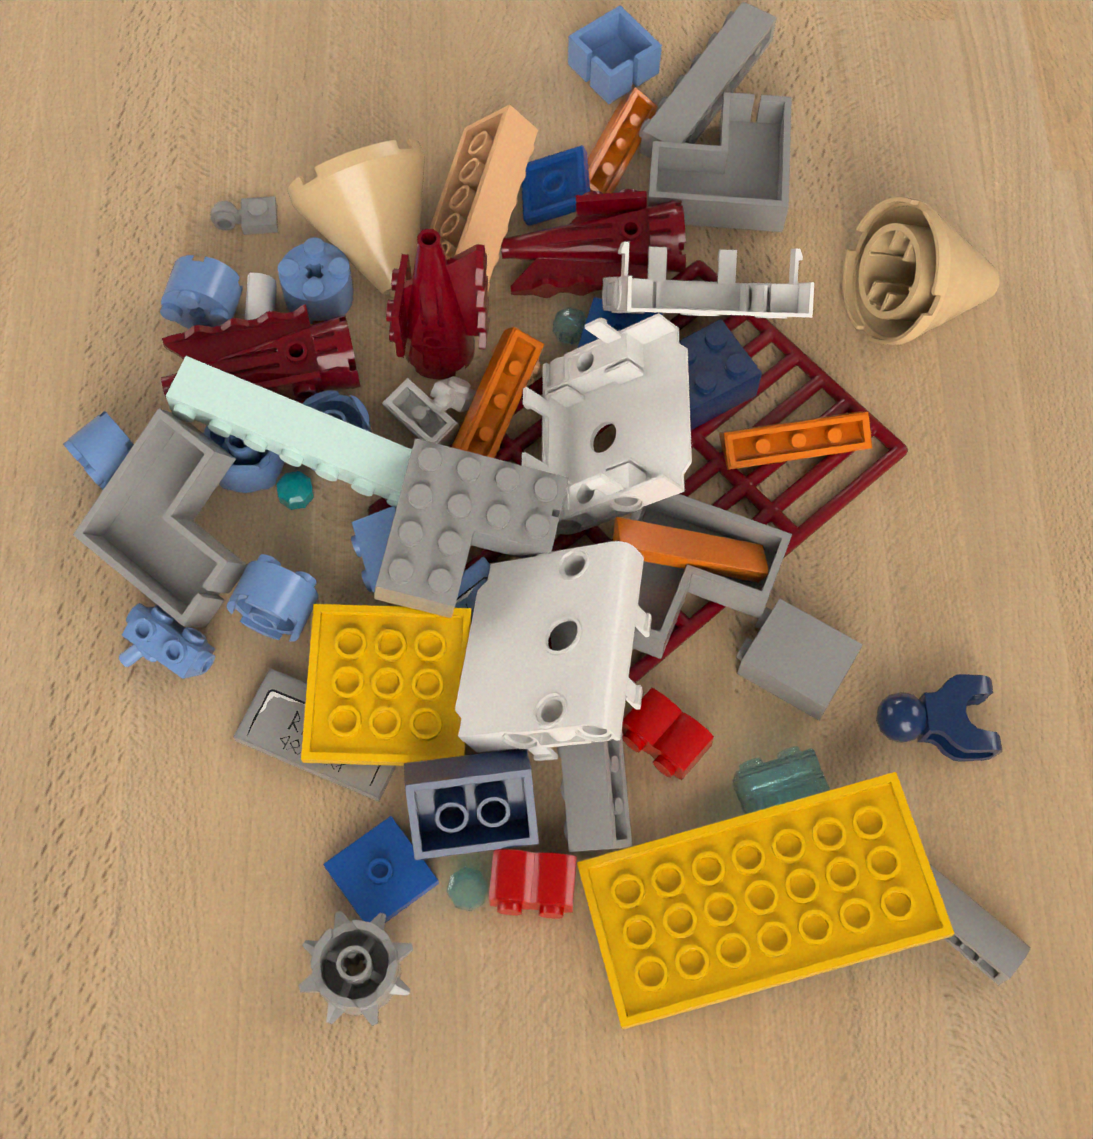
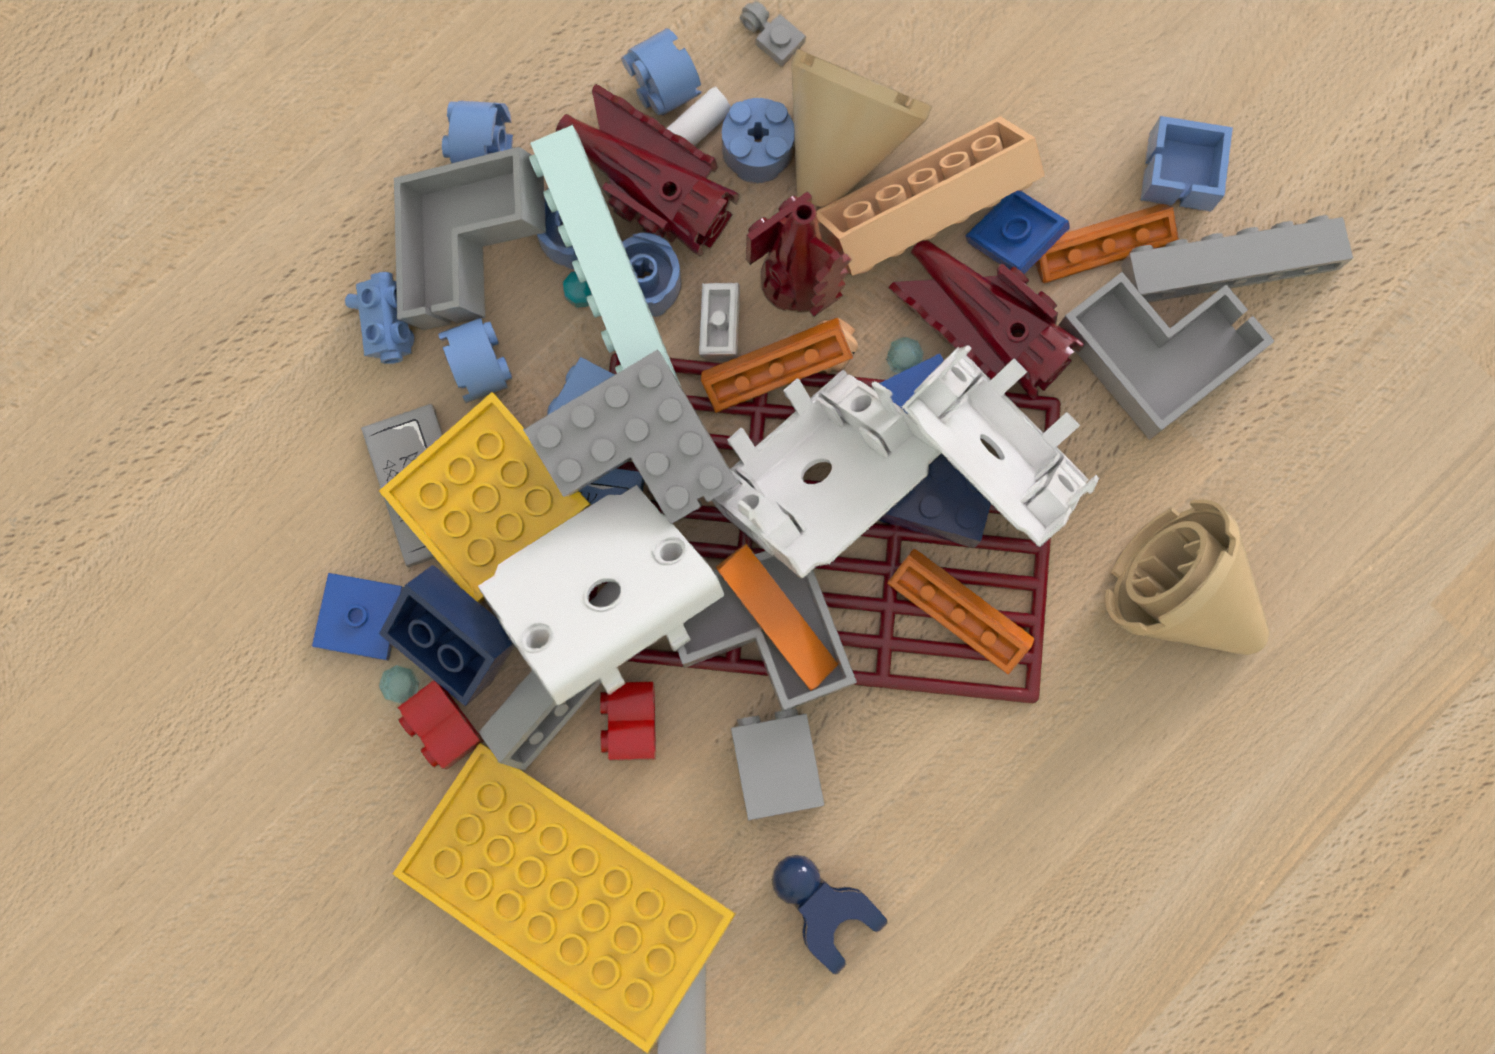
camera: 45 degrees right, 15 degrees up
light grey brick [299,911,413,1026] -> none
white plate [428,377,476,413] -> none
clear light blue brick [732,746,830,815] -> none

